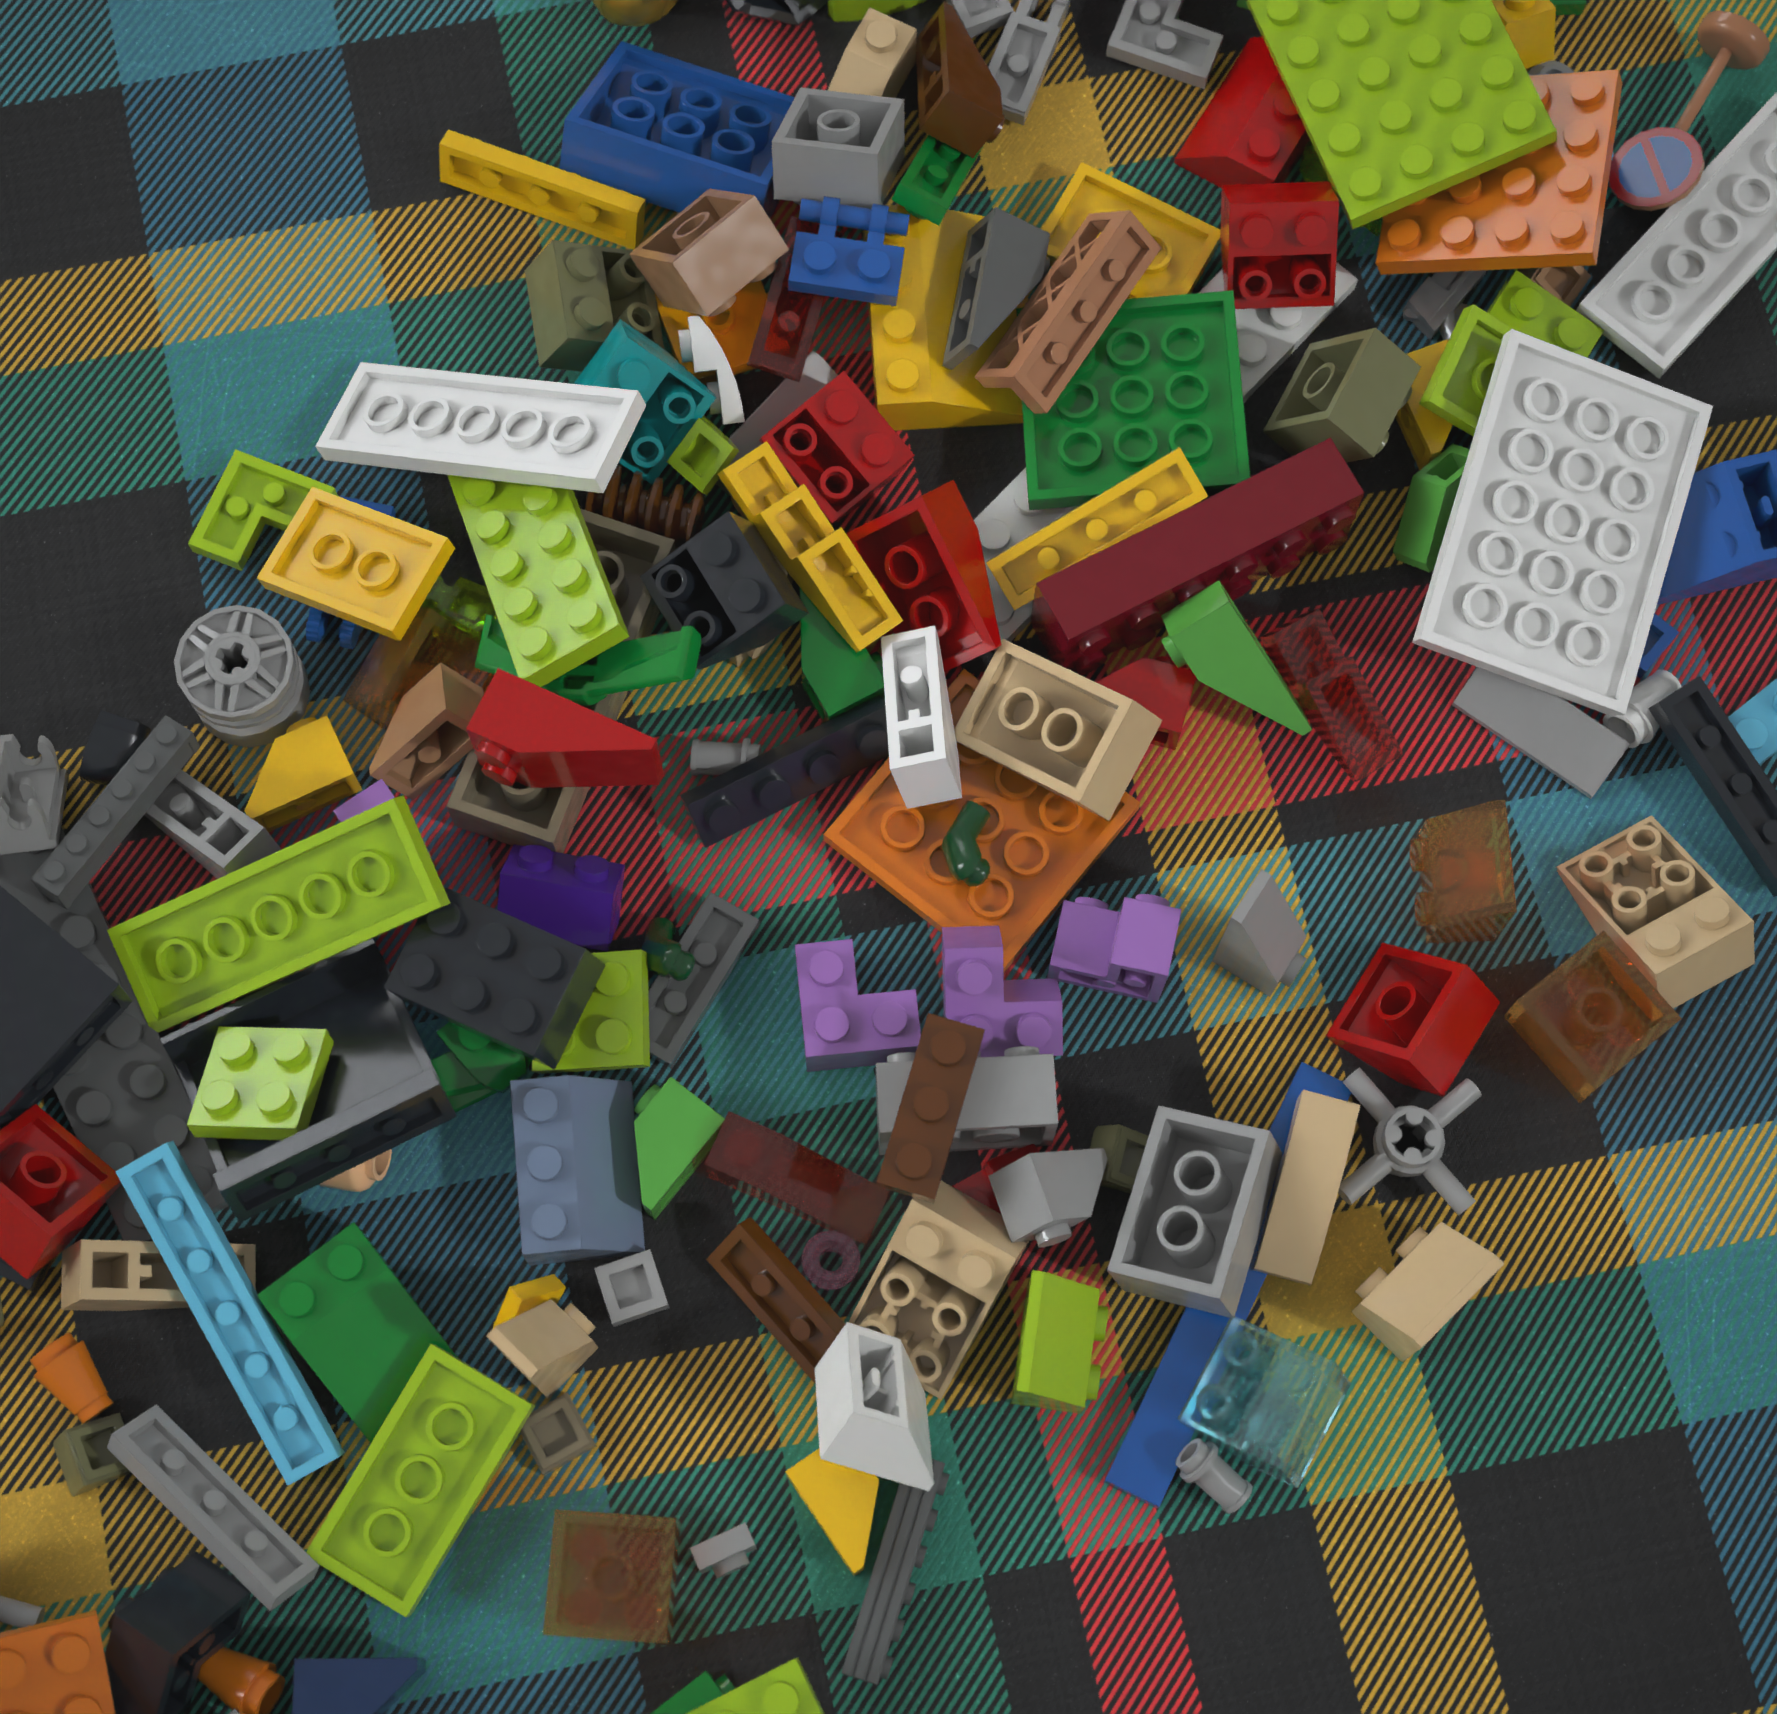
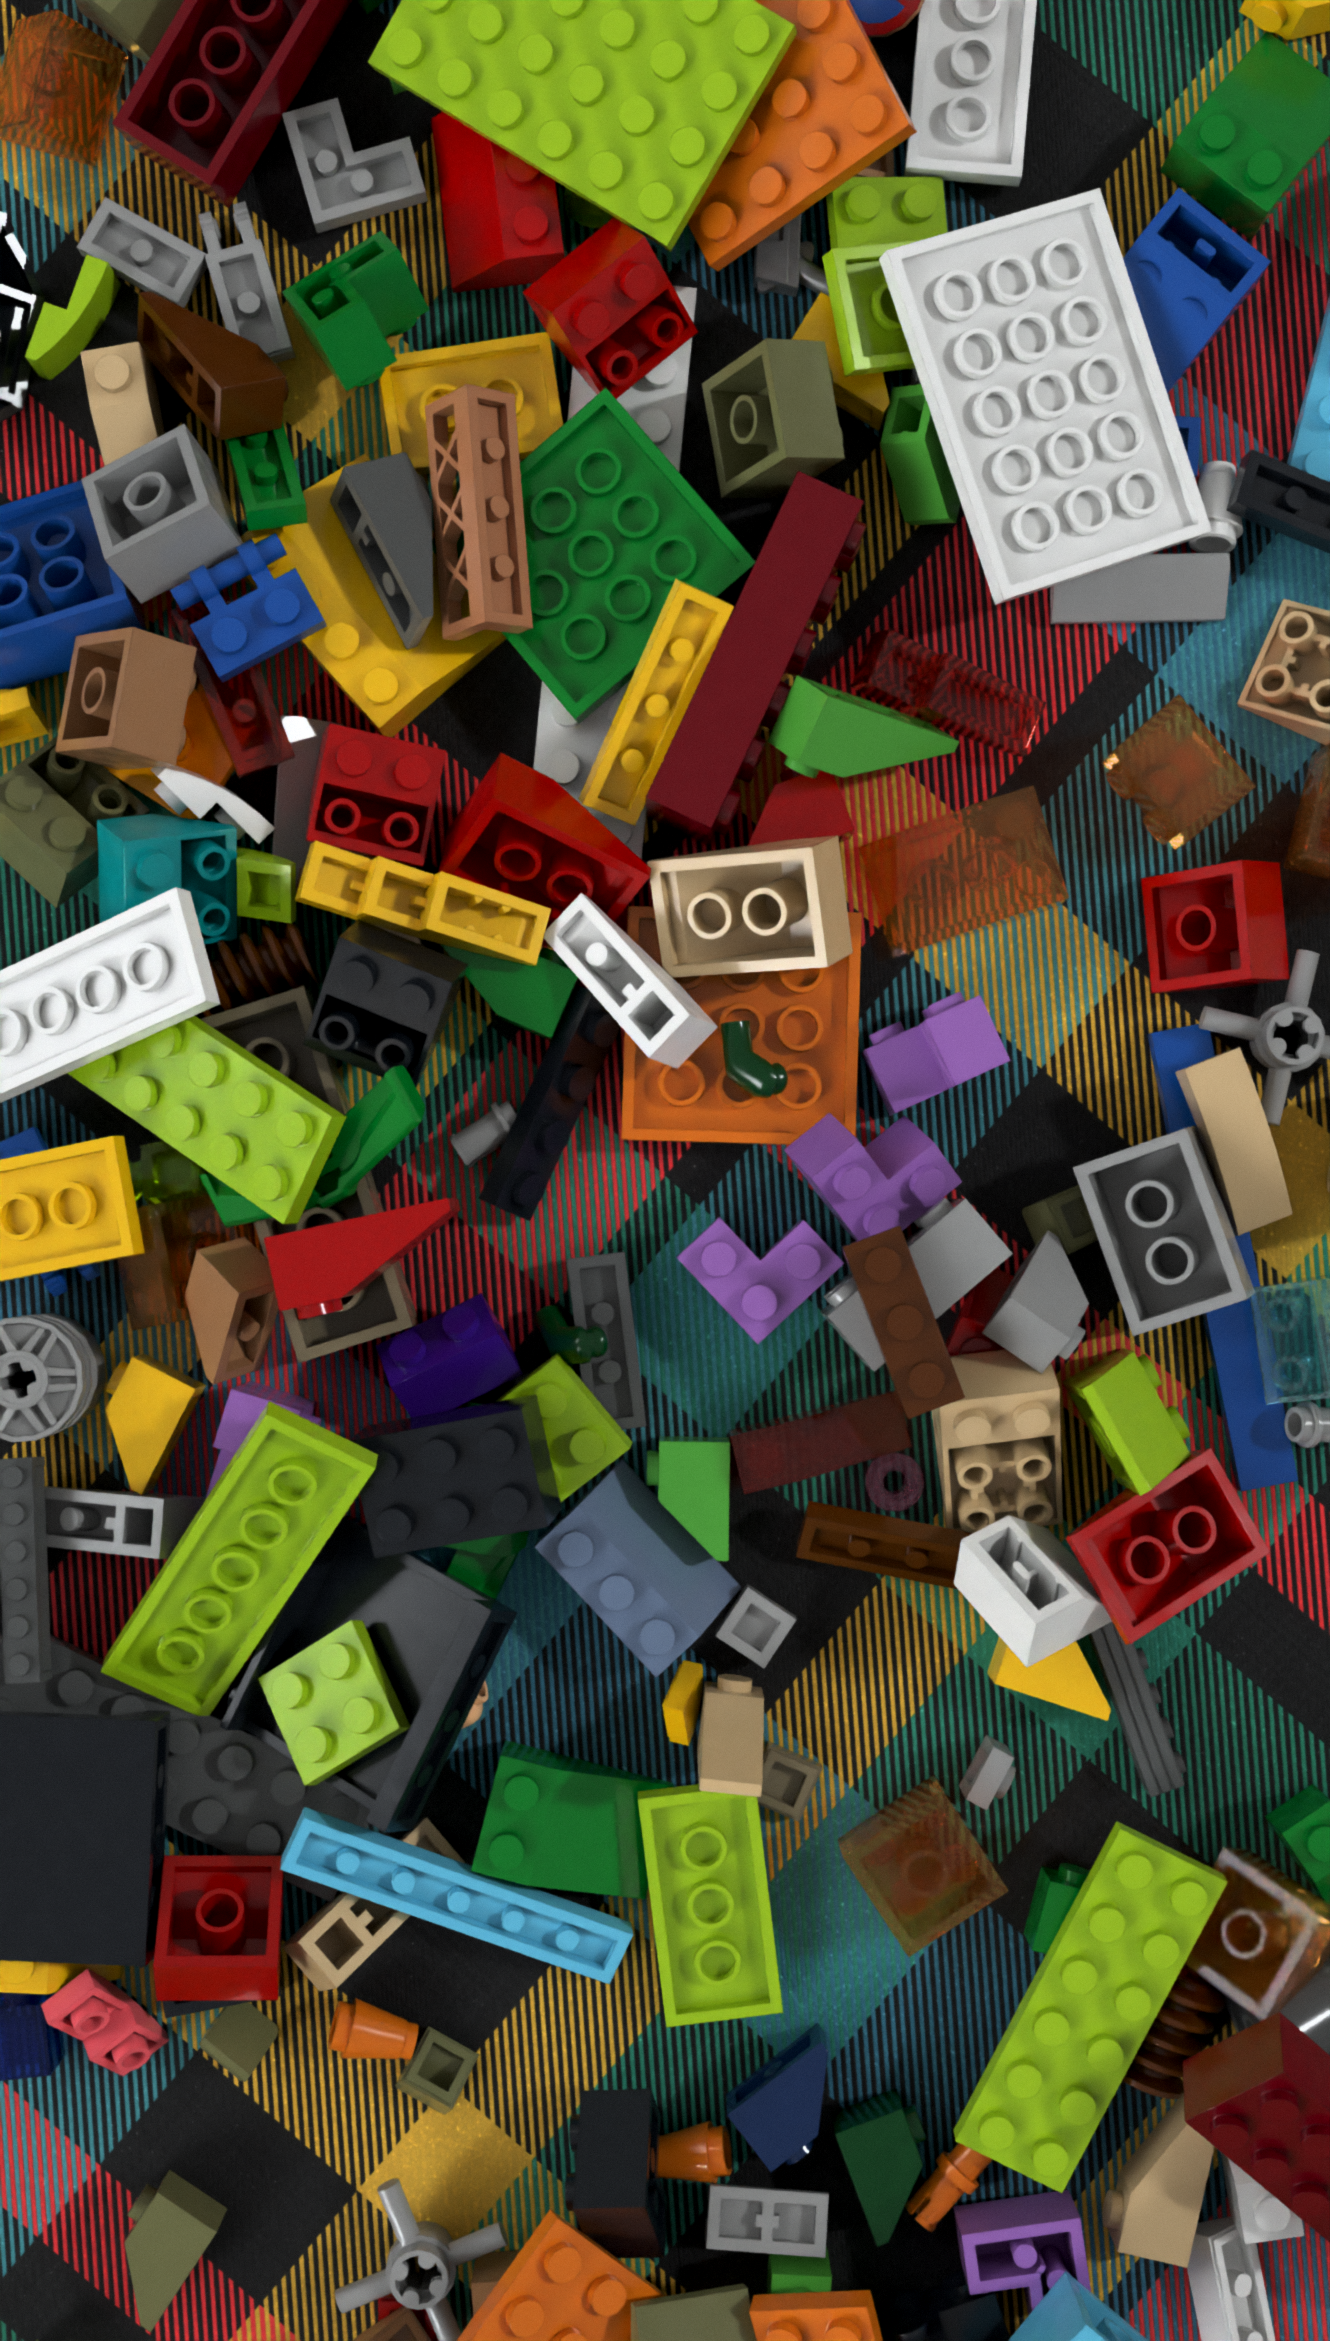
camera: 35 degrees left, 15 degrees up
light grey plate [107,1404,319,1612] -> none
light grey slope [1212,869,1307,997] -> none
none -> green brick [282,231,430,392]
none -> clear orange slope [859,785,1069,958]
none -> red slope [1066,1448,1270,1644]

